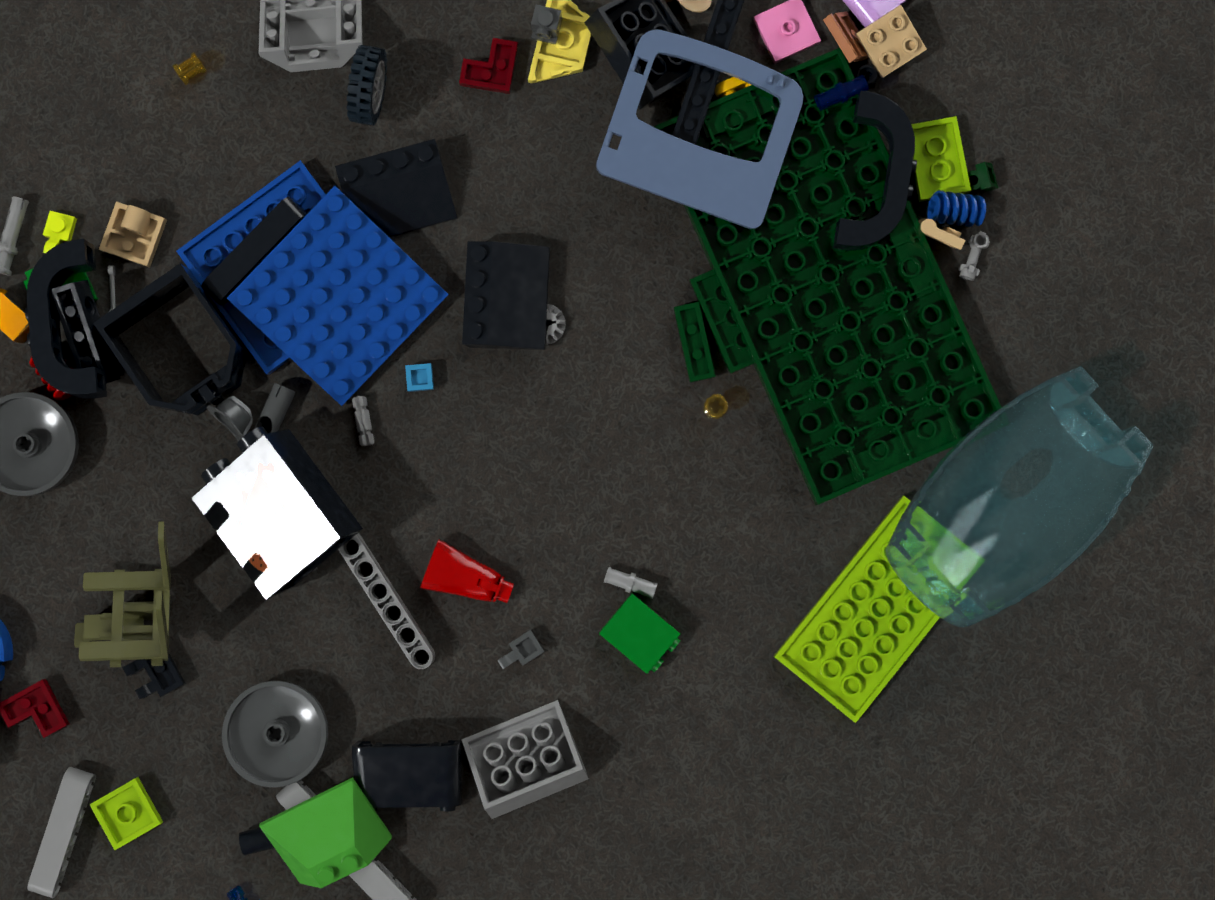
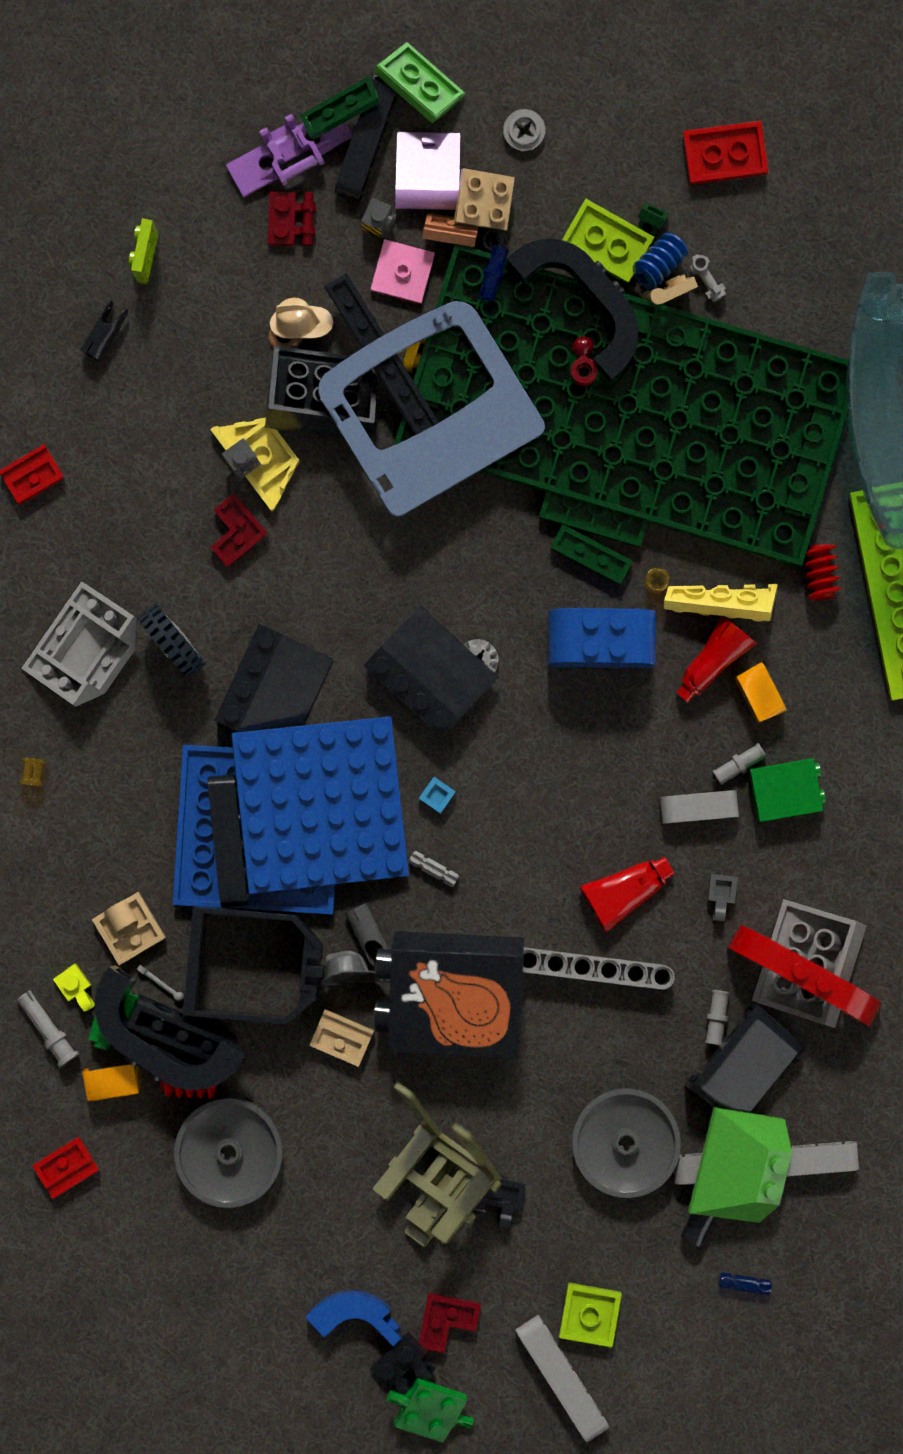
camera: 50 degrees left, 0 degrees up
none -> tan plate [309,1009,374,1067]
none -> light grey gear [503,109,545,152]
none -> blue brick [547,608,656,668]
none -> dark red plate [570,337,598,386]
none -> light grey beam [660,790,739,824]
none -> light yellow wing [664,584,778,622]
none -> red piece [676,616,756,703]
none -> red plate [682,121,769,185]
none -> light grey pin [705,990,730,1045]
none -> red arch [727,925,882,1027]
none -> light orange piece [734,662,787,723]
none -> red piece [804,544,841,601]

